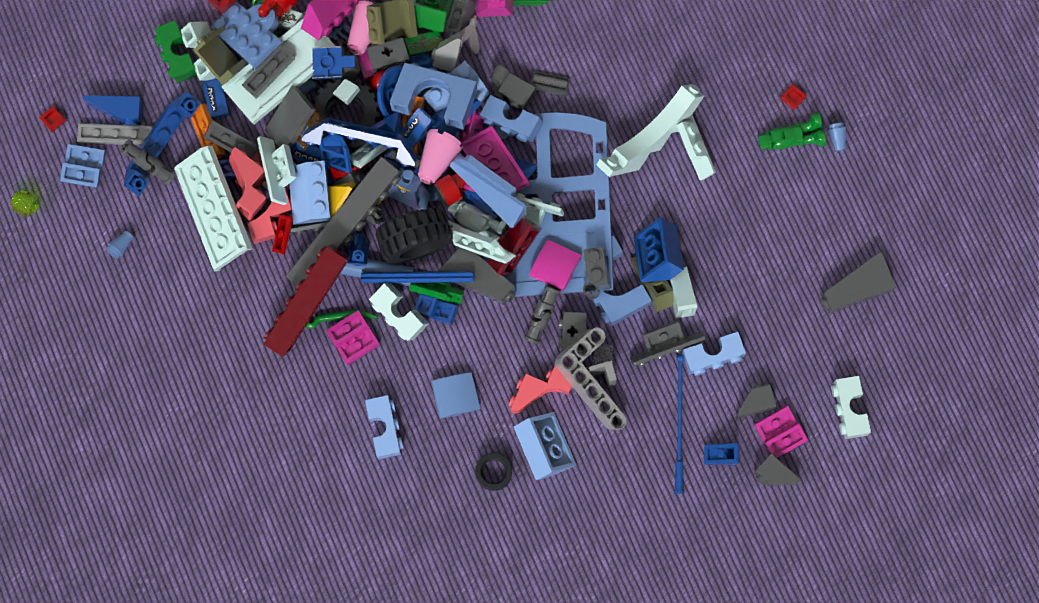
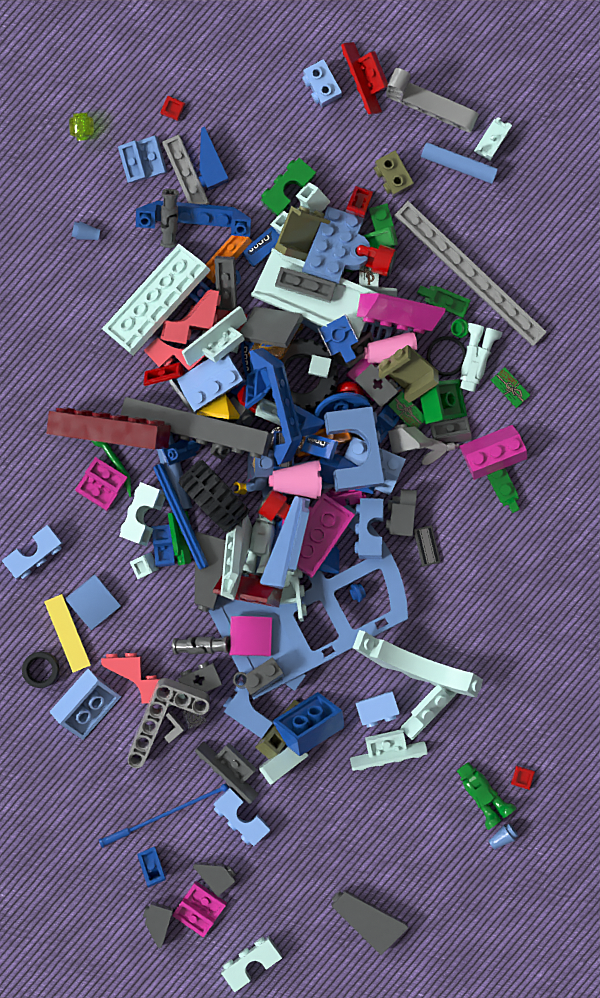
camera: 70 degrees right, 10 degrees up
none -> light yellow tile [44,594,91,672]
none -> light aqua slope [130,553,159,579]
none -> blue plate [349,583,366,602]
none -> light aqua bracket [350,729,428,771]
none -> light blue brick [355,691,399,728]

